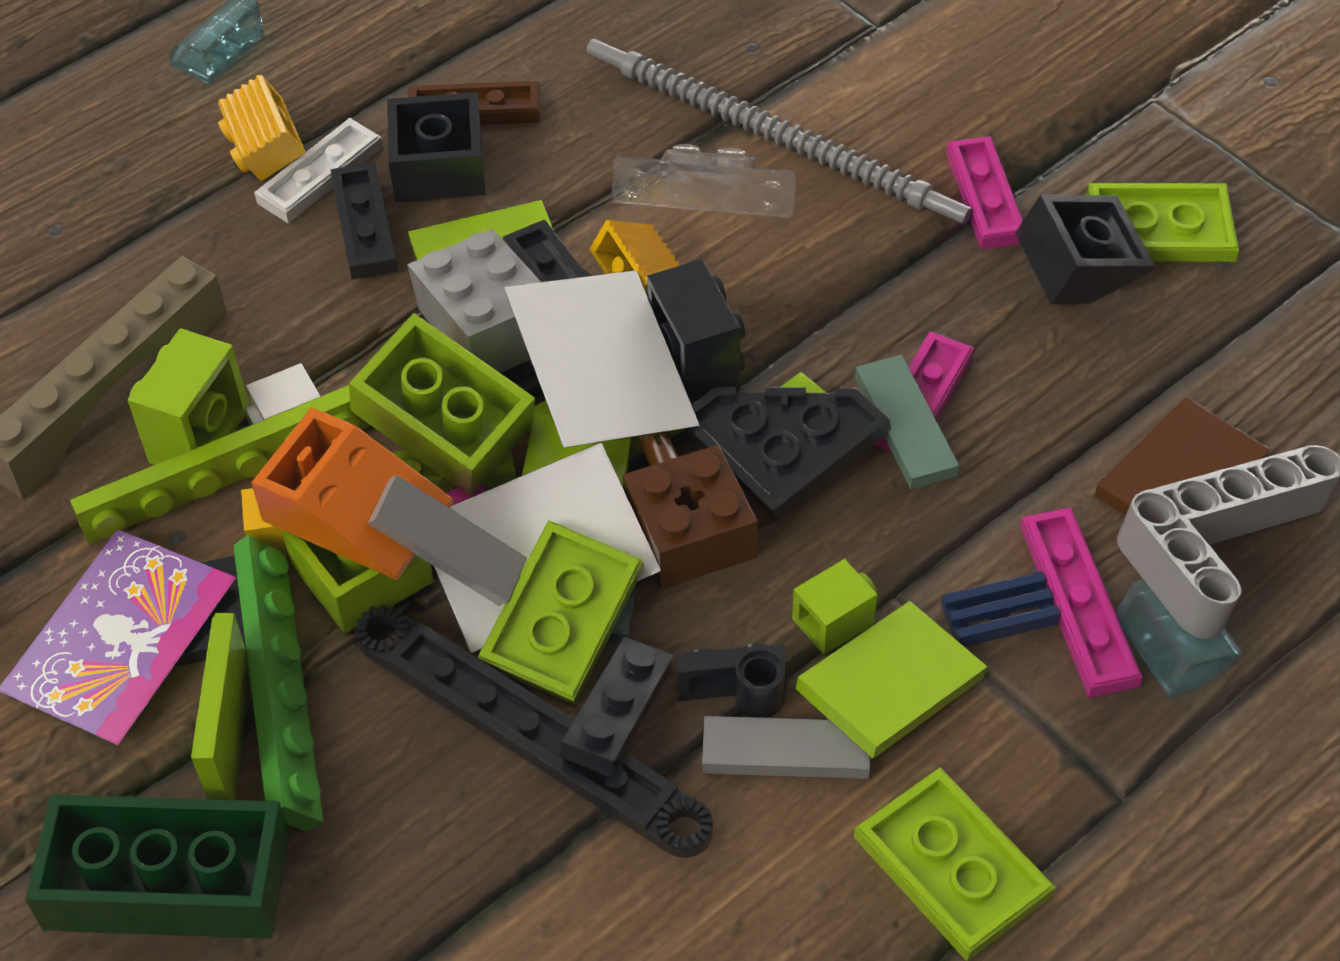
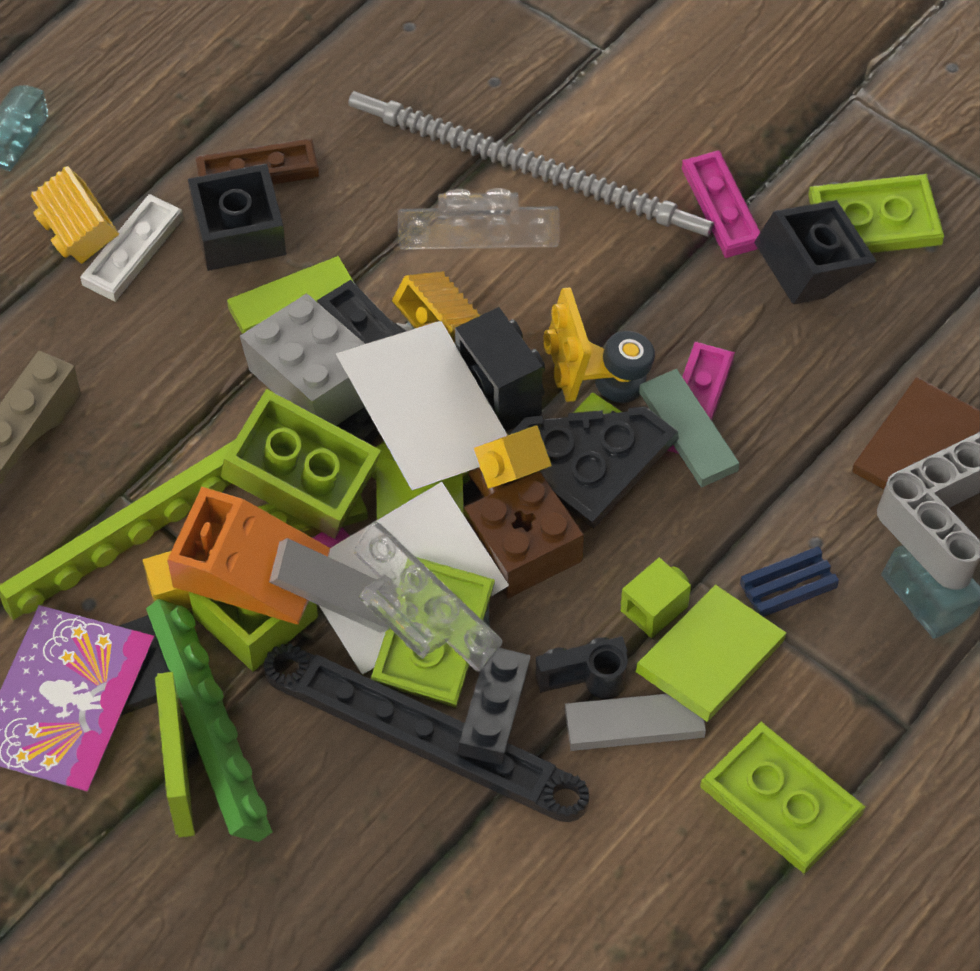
camera: 10 degrees left, 5 degrees up
dark green brick [25,794,290,939] -> none
lime brick [128,328,249,465] -> none
white brick [244,363,321,426] -> none
black plate [330,162,398,279] -> none
dark pink tile [1020,507,1143,698] -> none
none -> clear bracket [353,521,503,671]
none -> yellow brick [474,425,552,489]
none -> yellow plate [543,287,655,403]

